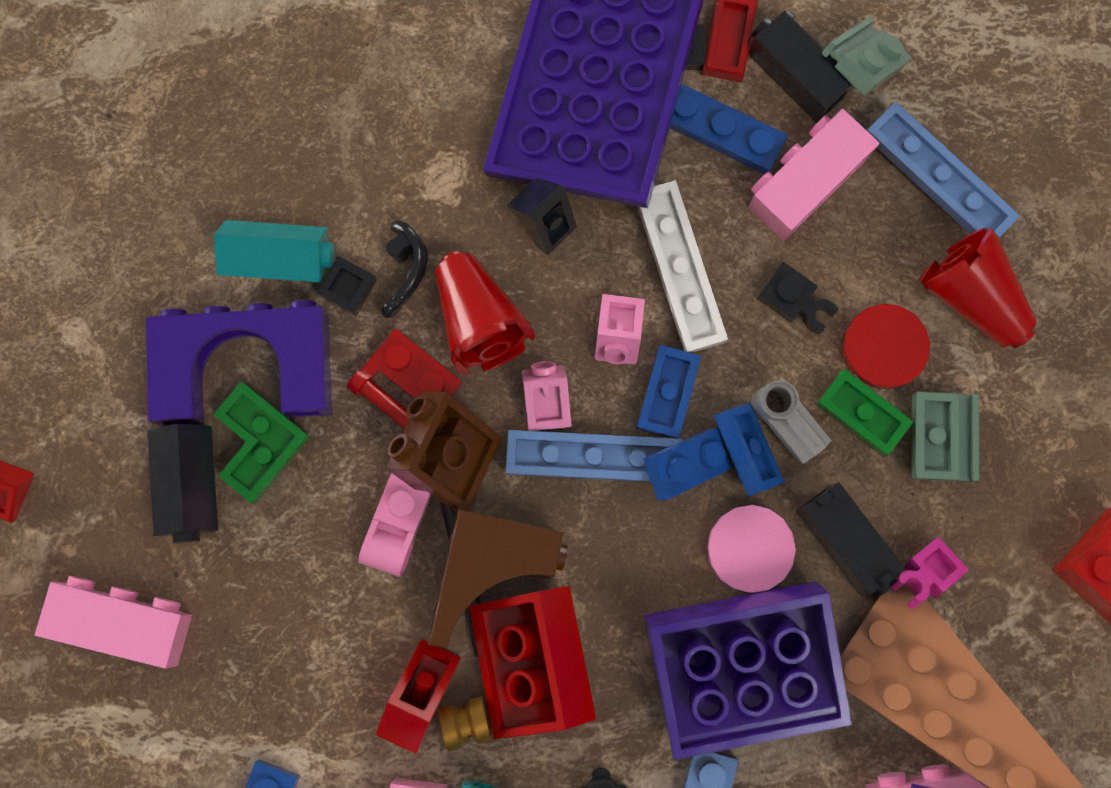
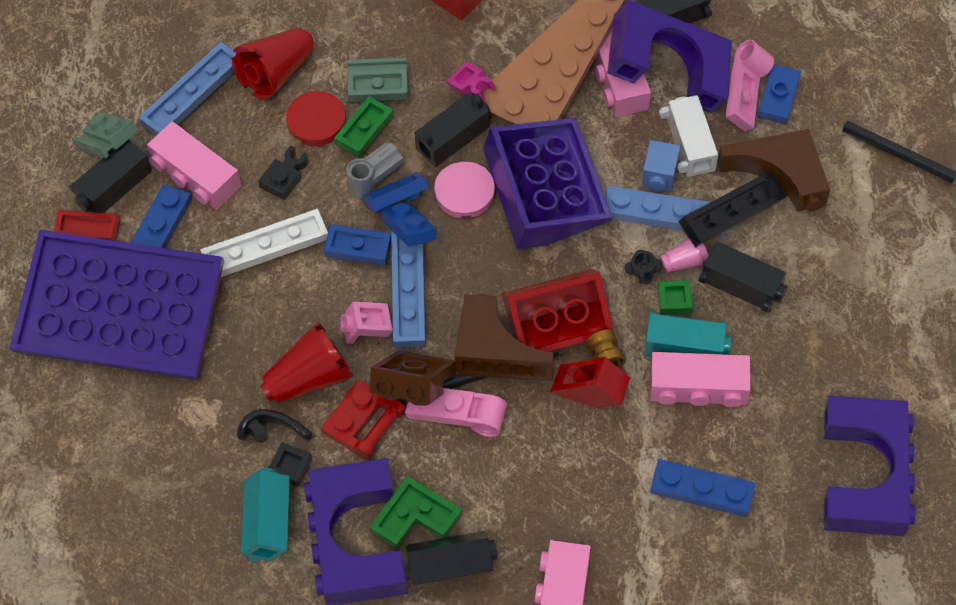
camera: 90 degrees left, 20 degrees down
black slope [507,178,577,256] -> none
bright pink bracket [595,294,645,365] -> none

